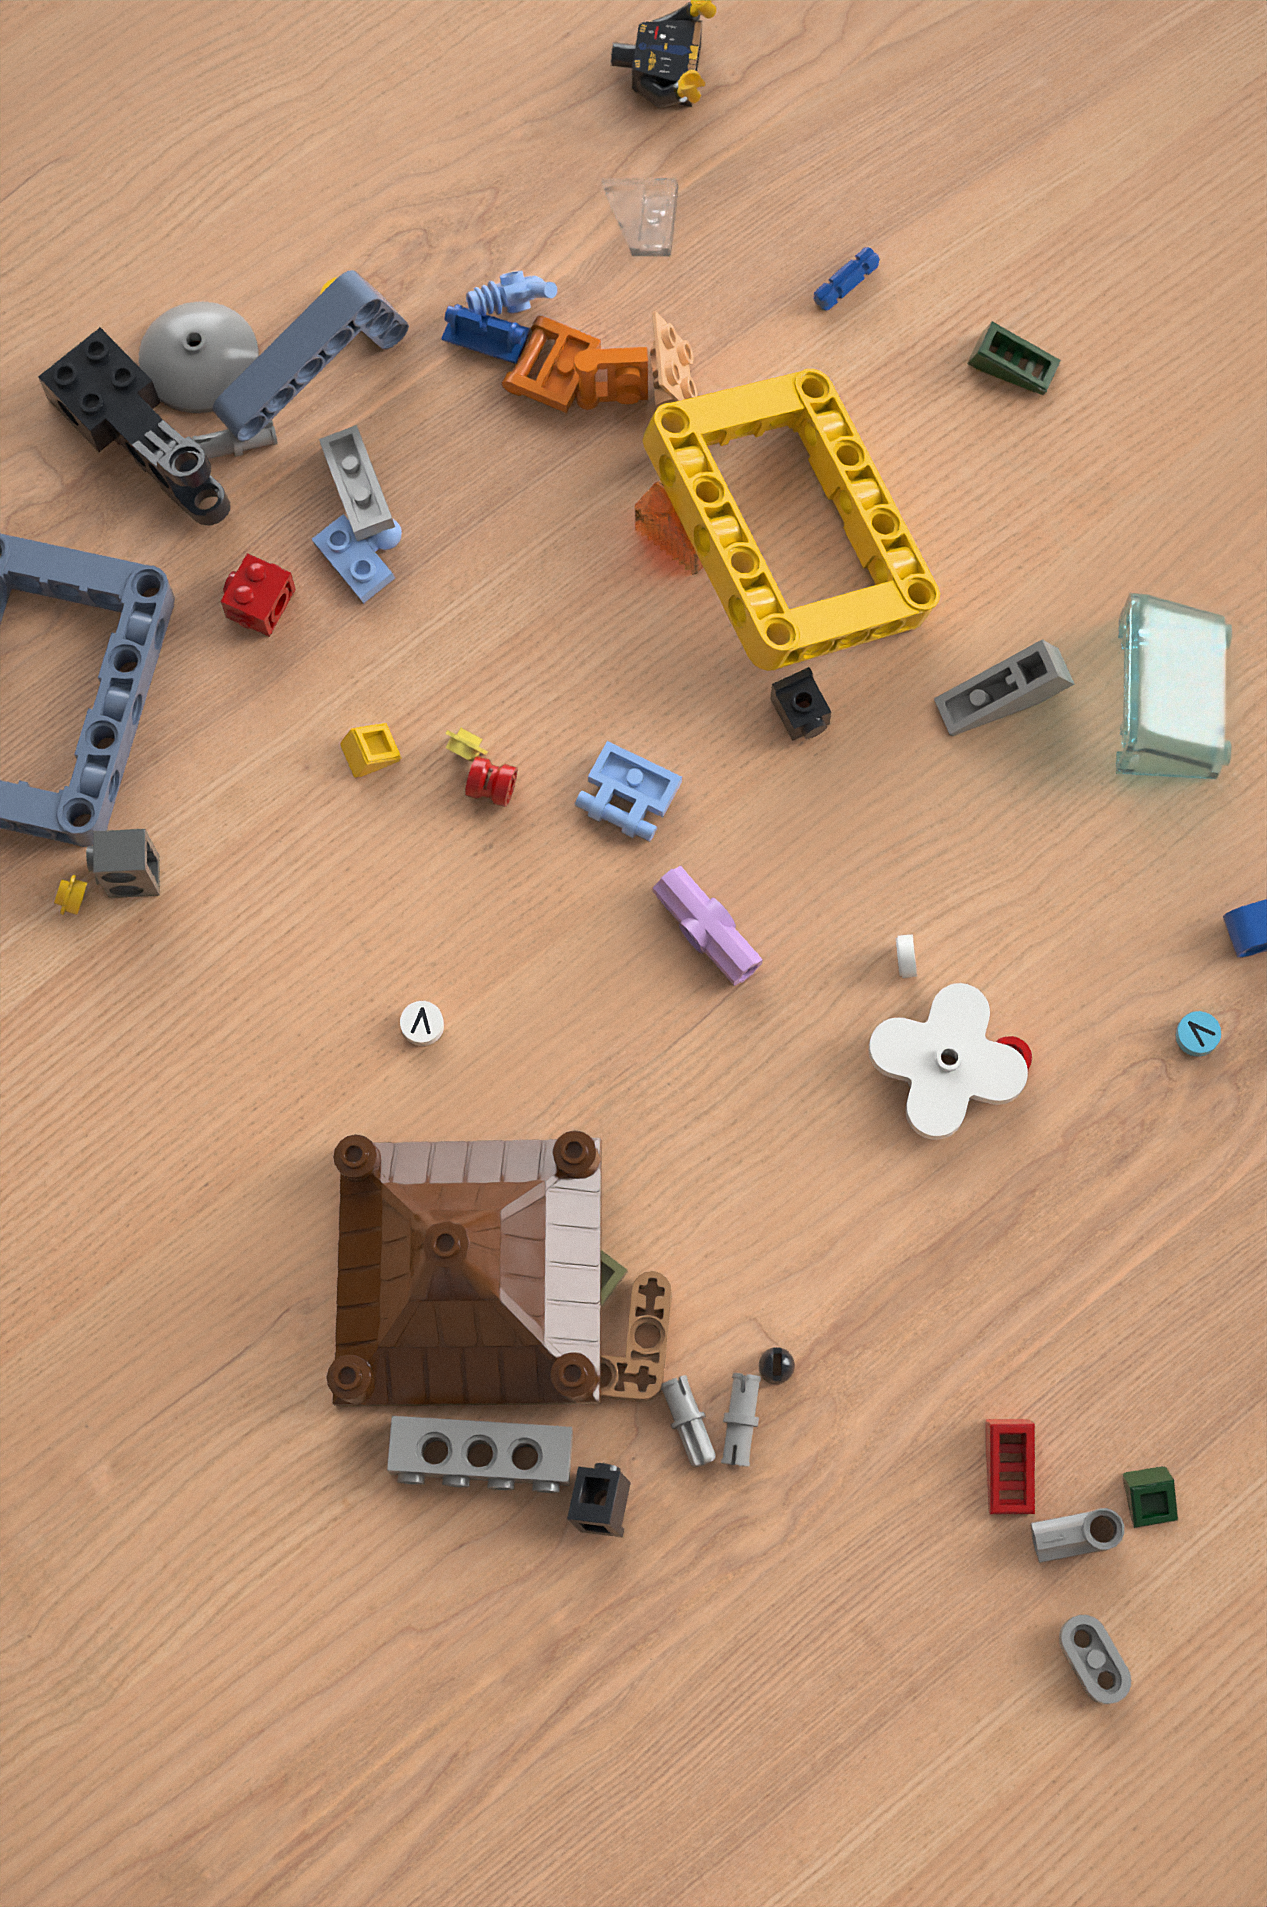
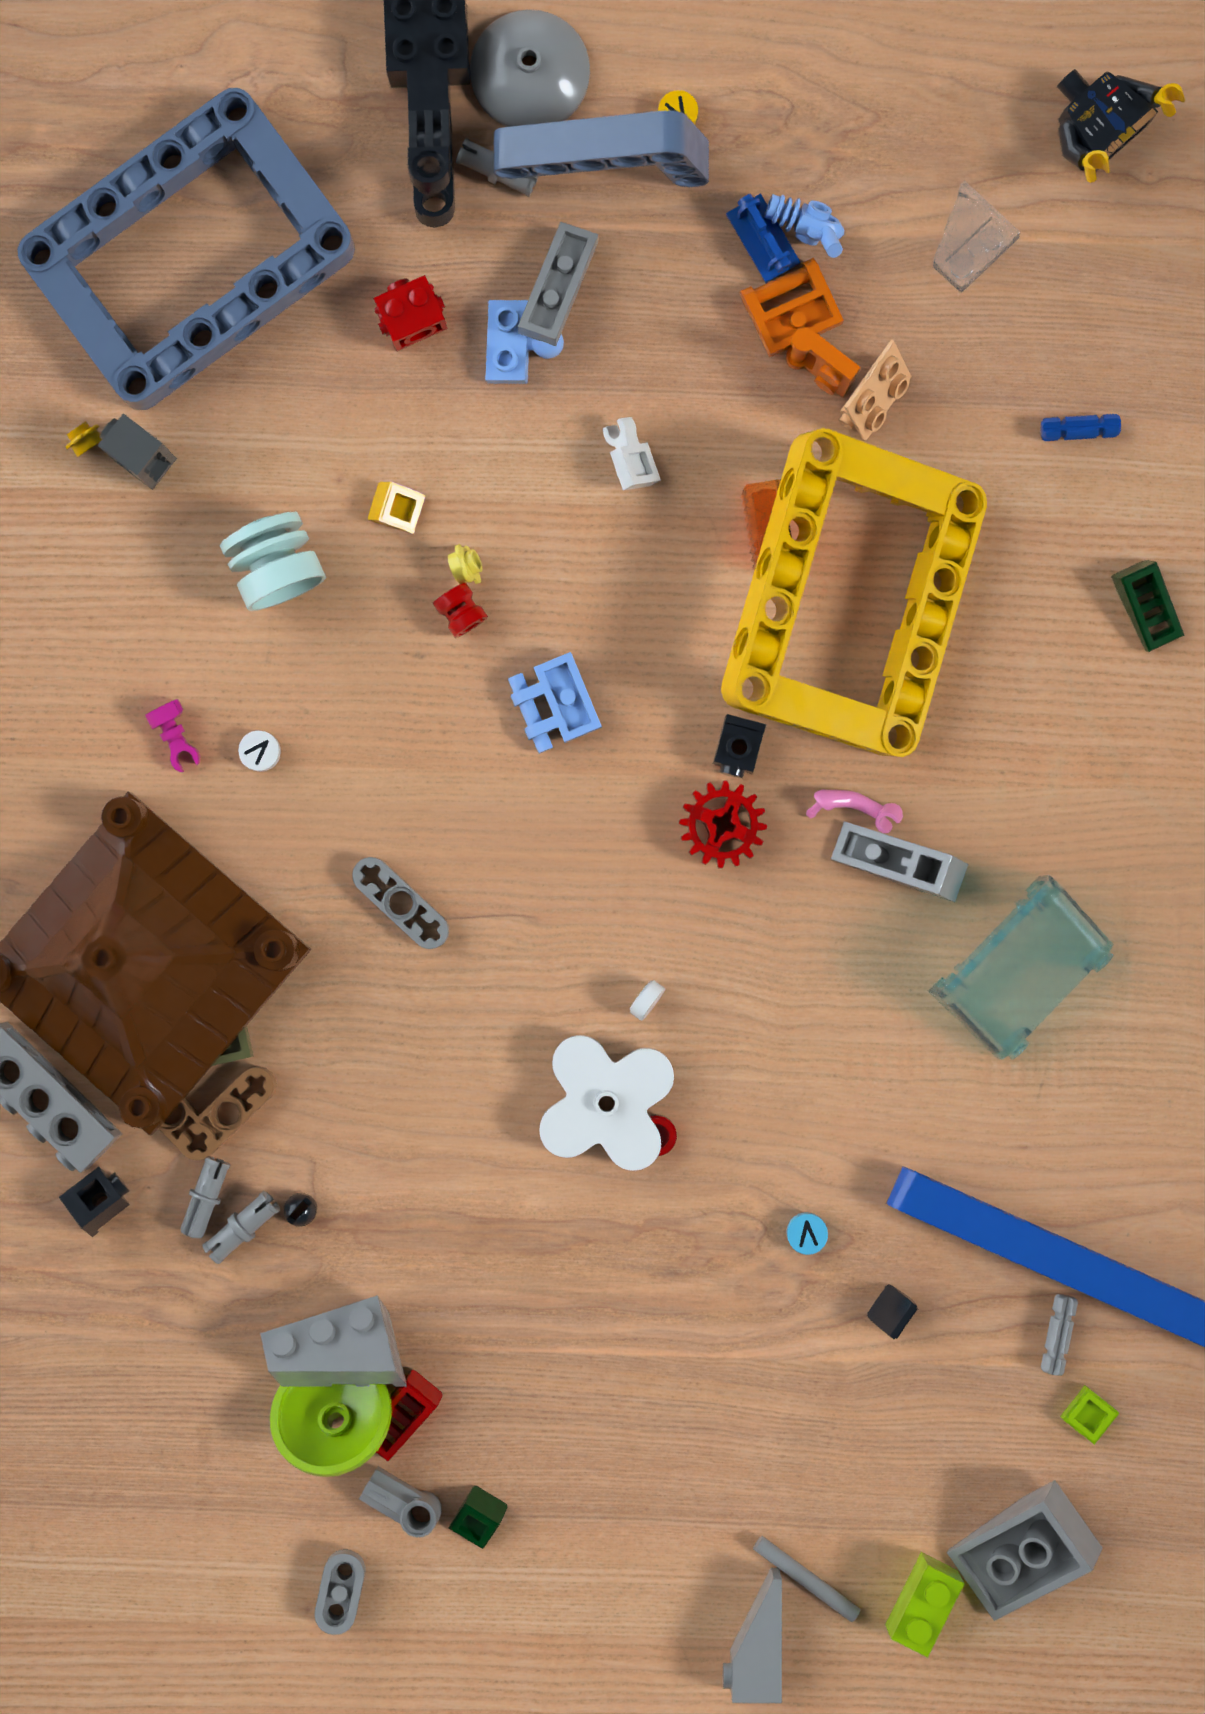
camera: 40 degrees right, 15 degrees up
lavender piece [653,866,762,986] -> none
none -> dark pink piece [145,699,200,772]
none -> light aqua wheel [220,512,326,611]
none -> light grey wedge [260,1295,407,1387]
none -> lime dish [270,1384,392,1477]
none -> light grey beam [352,857,449,949]
none -> white plate [603,417,661,490]
none -> red gear [679,780,767,869]
none -> bright pink piece [806,789,903,833]

